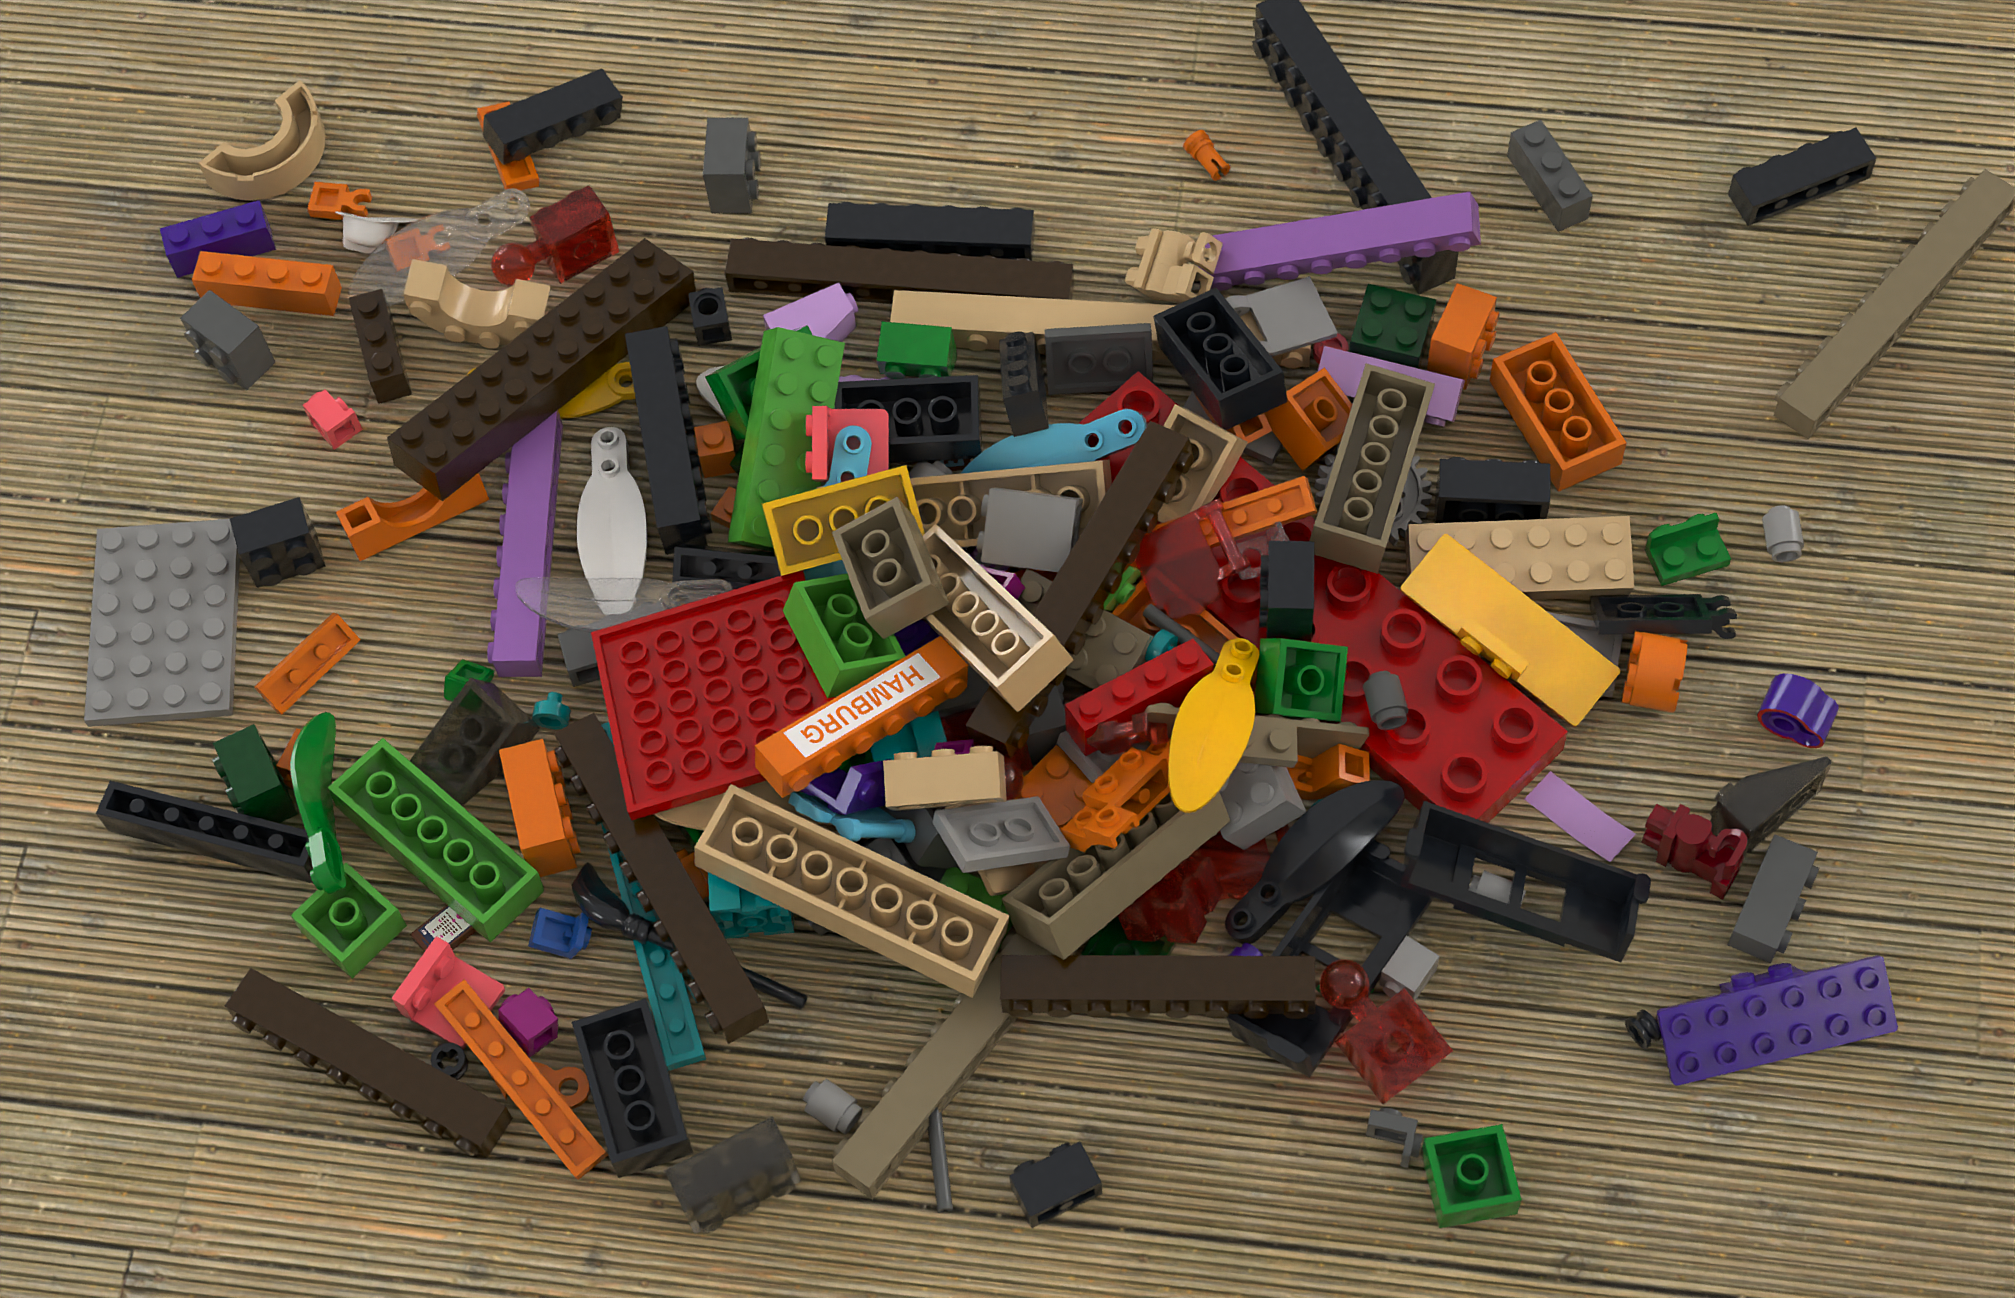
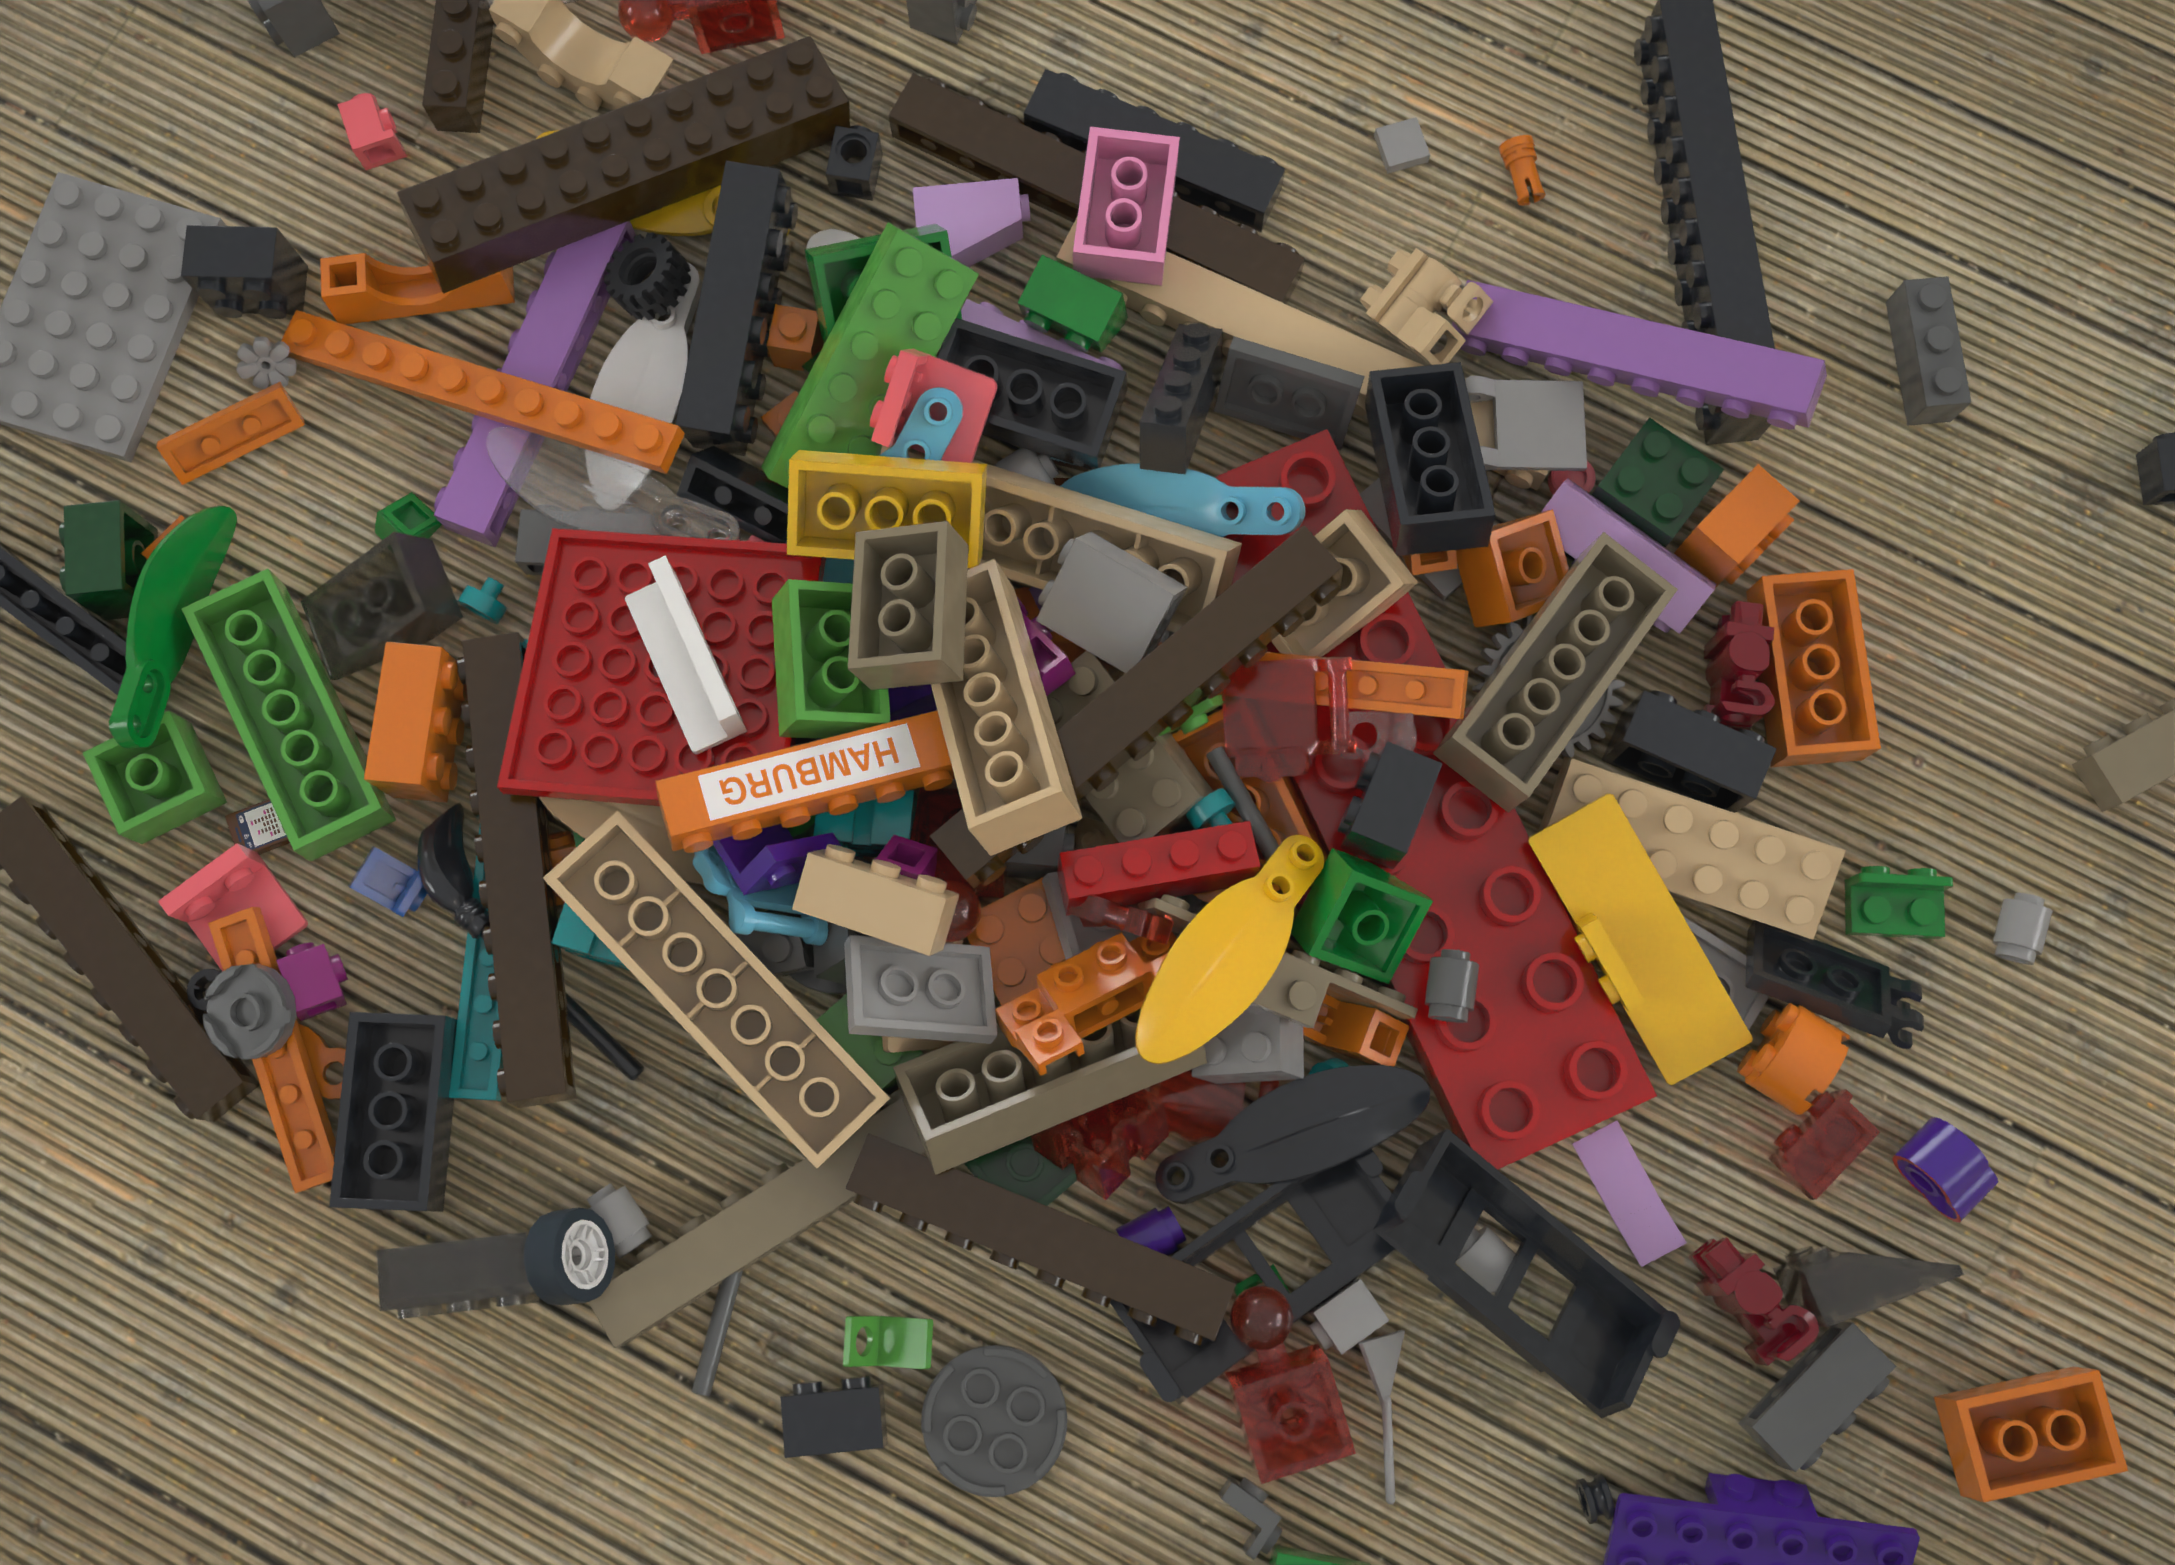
camera: 15 degrees right, 15 degrees up
none -> dark grey tile [203,964,297,1060]
none -> light grey plant [236,337,297,389]
none -> orange plate [281,310,685,474]
none -> black wheel [524,1207,615,1306]
none -> black tyre [604,233,691,320]
none -> white panel [625,555,747,754]
none -> bright green bracket [843,1316,933,1369]
none -> dark grey tile [921,1345,1067,1497]
none -> bright pink brick [1073,127,1180,286]
none -> light grey piece [1358,1330,1405,1504]
none -> light grey tile [1374,117,1430,174]
none -> dark red hips [1701,601,1775,731]
none -> clear red bracket [1768,1089,1880,1200]
none -> orange brick [1934,1366,2128,1503]

